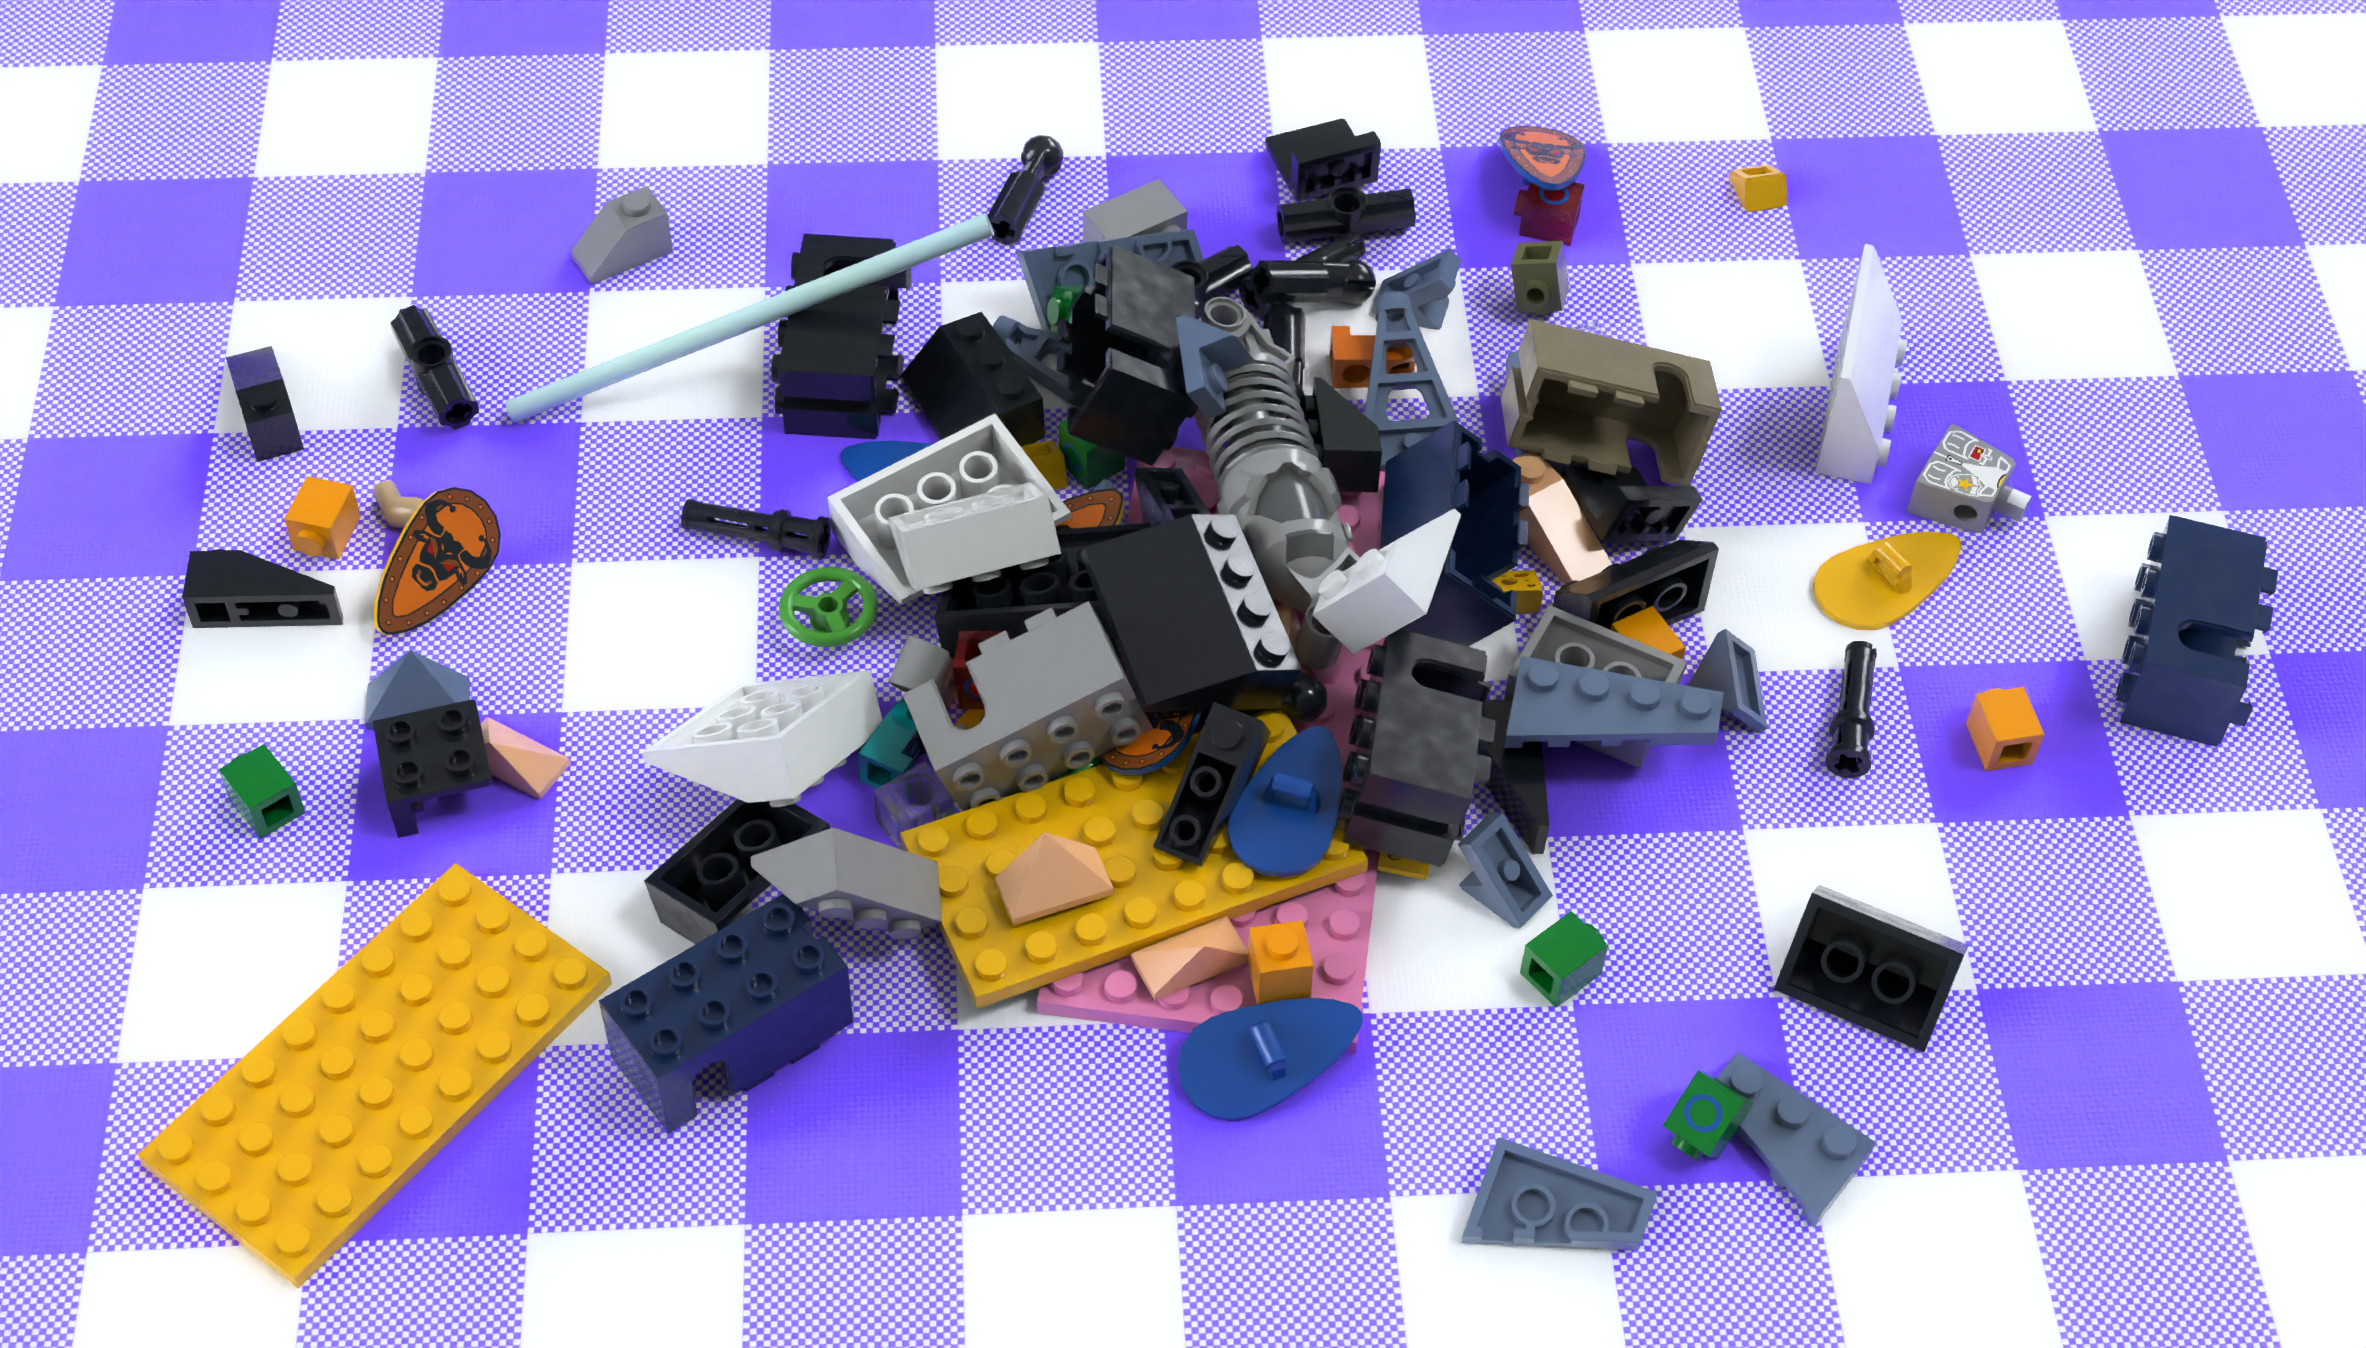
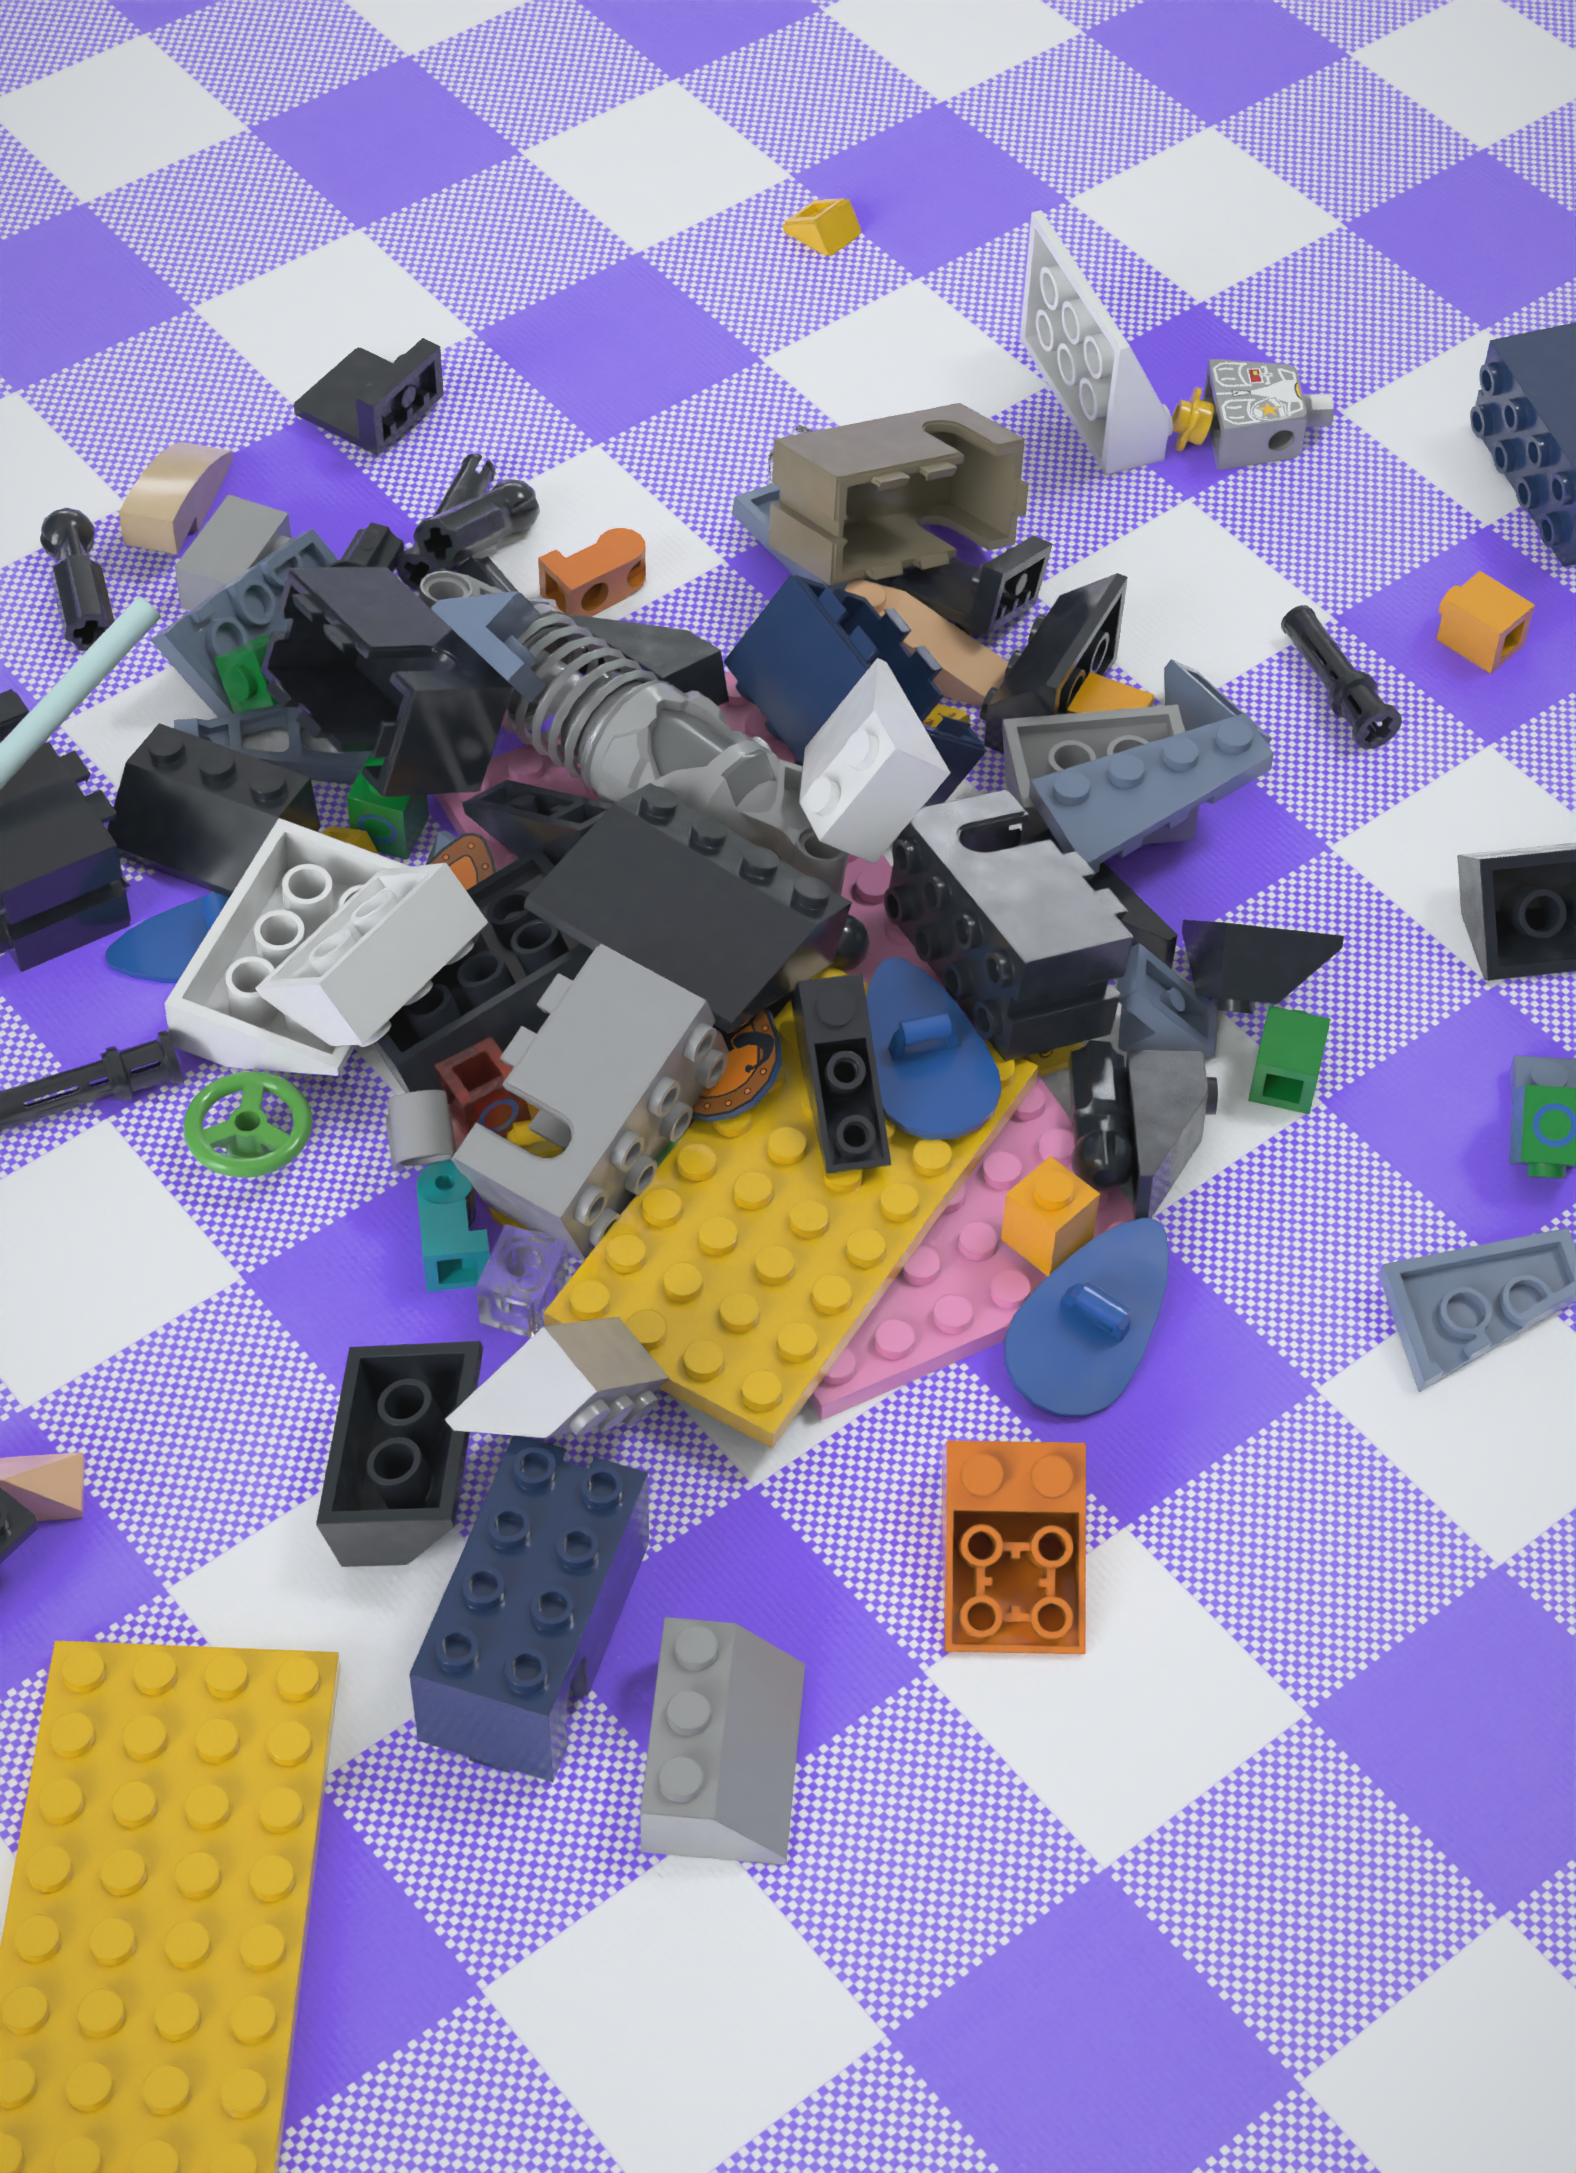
camera: 35 degrees left, 0 degrees up
white slope [642,670,882,807] -> none
light nougat slope [995,832,1114,926] -> none
light nougat slope [1131,915,1248,1000] -> none
black piece [1276,186,1416,245] -> none
sand blue plate [1364,291,1458,471] -> none
sand blue slope [1372,249,1462,330] -> none
shield [1498,126,1586,190] -> none
olive brick [1511,241,1569,315] -> none
brick [1514,182,1585,246] -> none
yellow shield [1813,532,1961,630] -> none
none -> tan slope [119,441,234,555]
none -> light grey slope [640,1617,805,1865]
none -> orange slope [942,1440,1086,1654]
none -> black piece [1068,1040,1136,1191]
none -> slope [1125,1049,1218,1220]
none -> yellow plate [1172,387,1214,451]
none -> black slope [1182,920,1344,1014]

